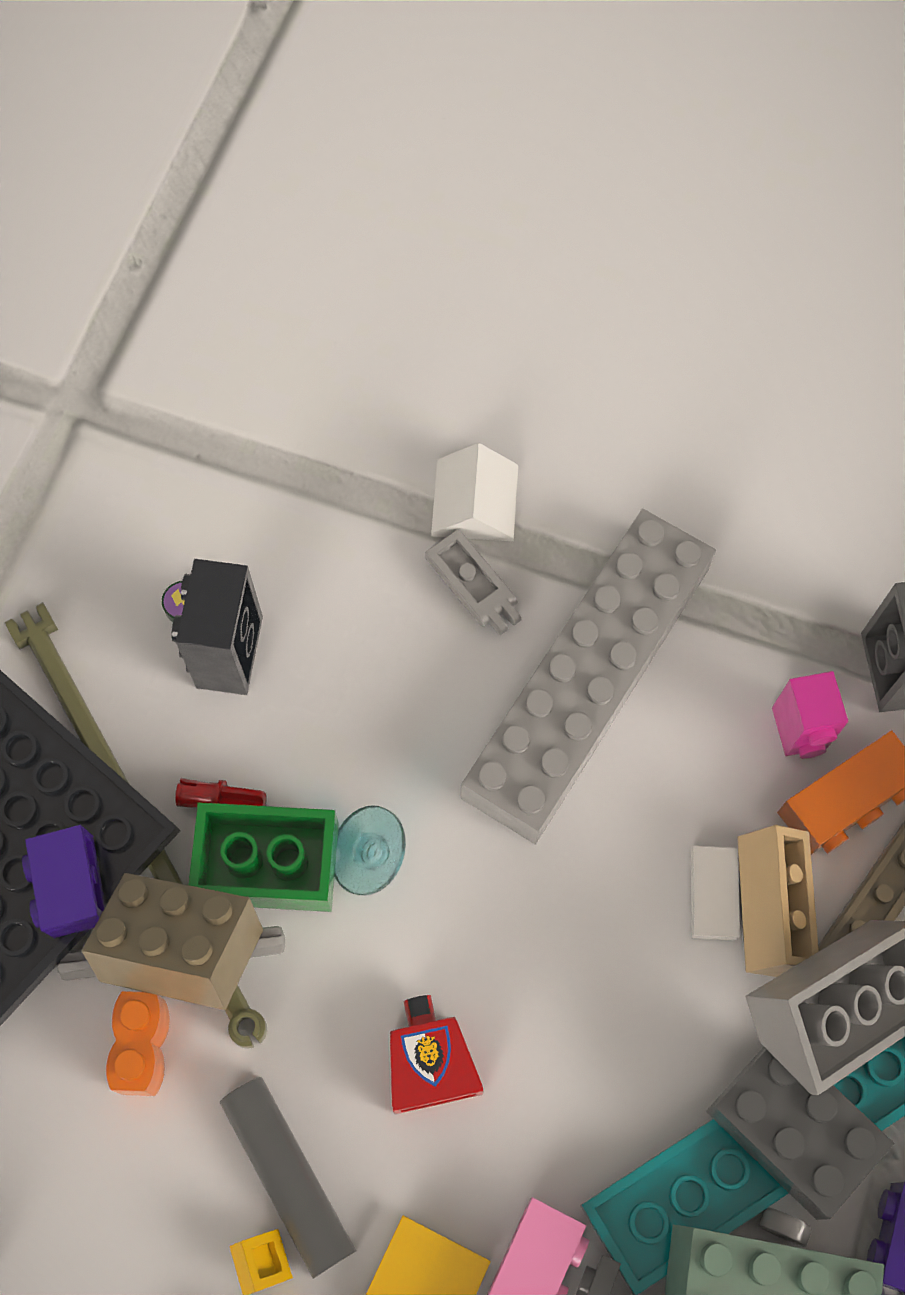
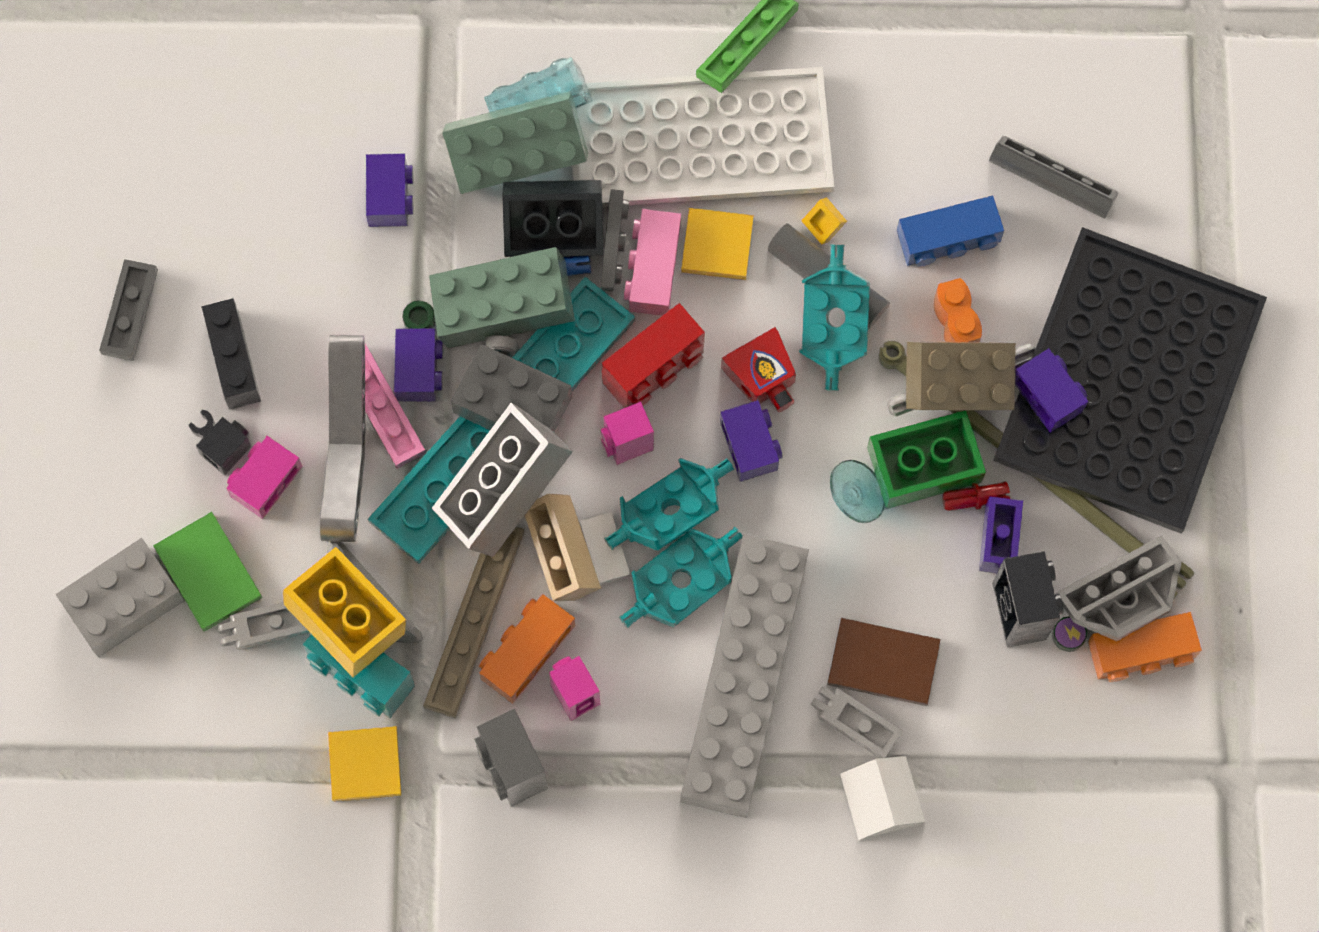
camera: 160 degrees right, 5 degrees up
none -> dark pink brick [600,402,654,465]
none -> red brick [602,303,705,408]
none -> teal plate [604,458,734,550]
none -> teal plate [619,527,743,628]
none -> dark purple brick [719,400,783,482]
none -> teal plate [799,244,870,391]
none -> reddish brown tile [827,618,941,706]
none -> blue brick [896,195,1004,266]
none -> dark purple brick [979,497,1023,574]
none -> light grey wedge [1055,536,1182,641]
none -> orange brick [1088,612,1202,682]

